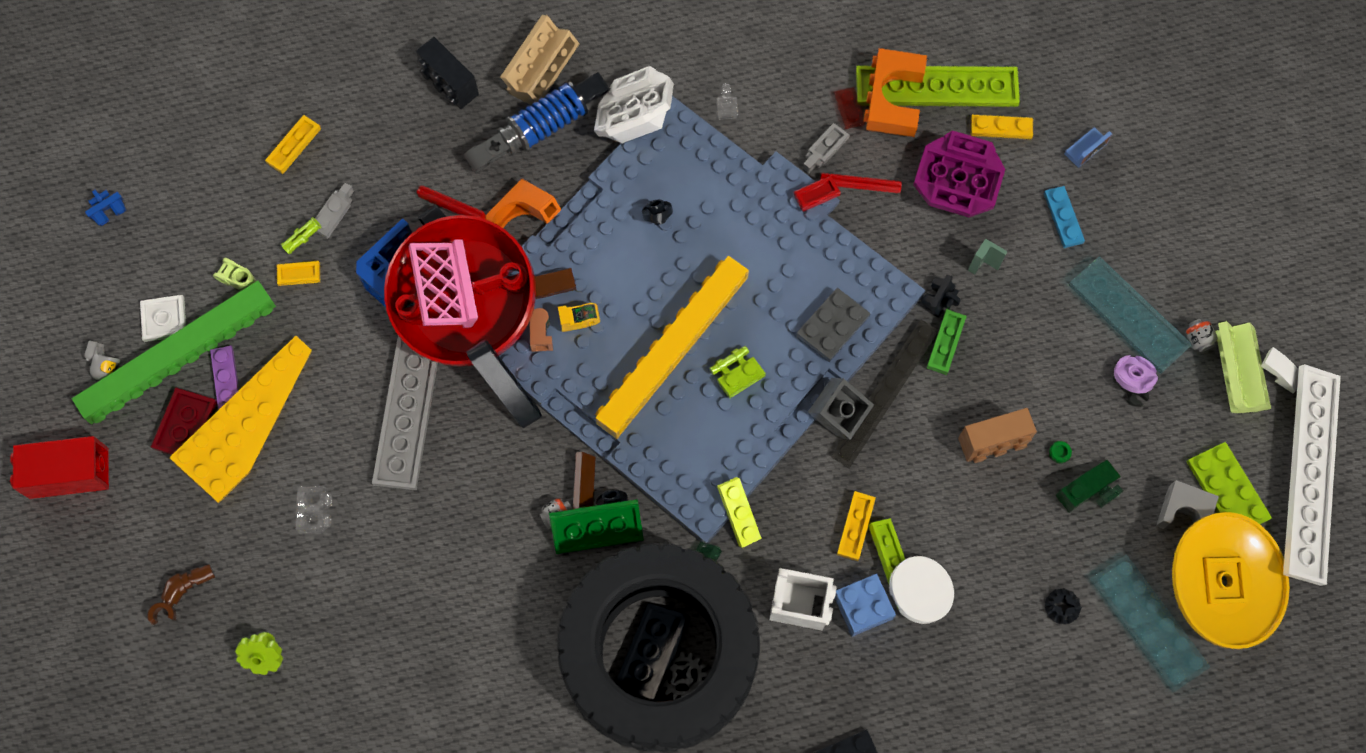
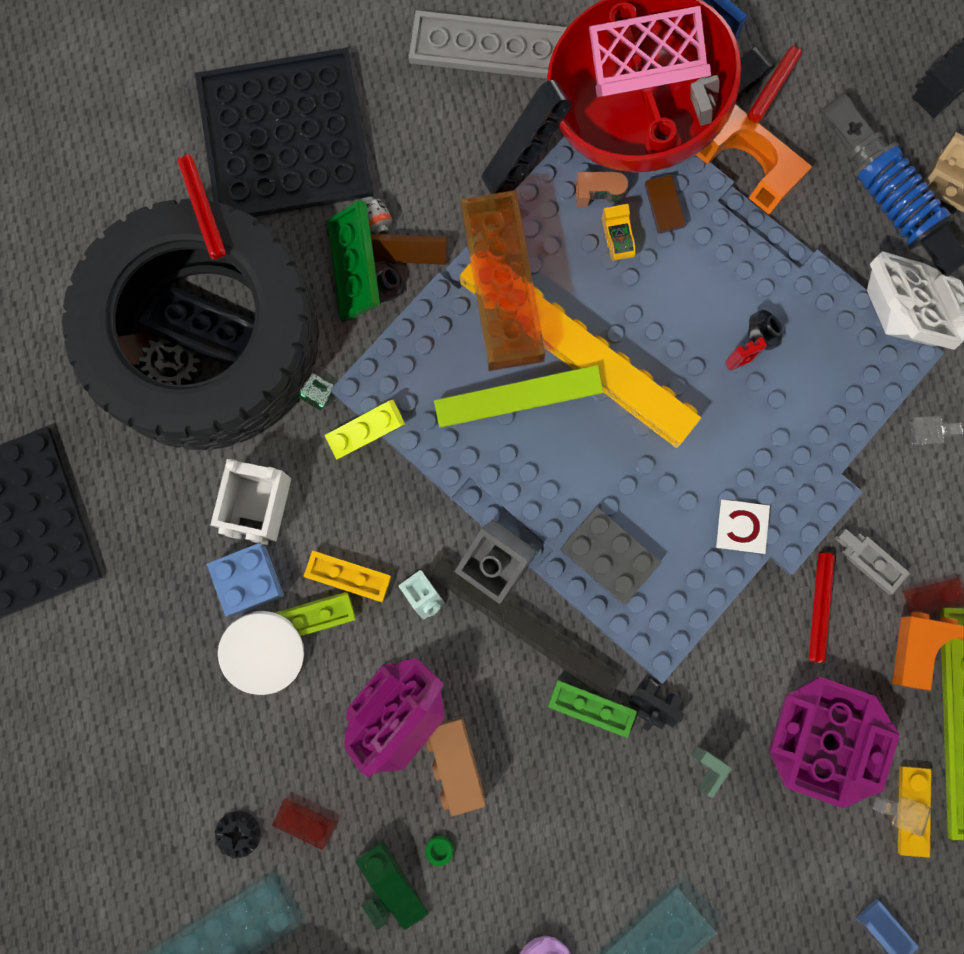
camera: 95 degrees right, 10 degrees up
lime plate [709,346,766,399] -> none
red tile [794,176,841,212] -> none
dark azure plate [1043,186,1085,248] -> none
none -> red axle [177,154,226,260]
none -> black plate [195,47,374,217]
none -> clear red plate [272,798,336,850]
none -> magenta piece [344,658,445,778]
none -> light aqua bracket [399,570,445,619]
none -> lime tile [434,365,604,428]
none -> clear orange brick [460,190,546,371]
none -> light grey bracket [691,75,720,126]
none -> white sticker [716,499,770,554]
none -> red tile [725,337,767,371]
none -> clear plate [873,796,932,837]

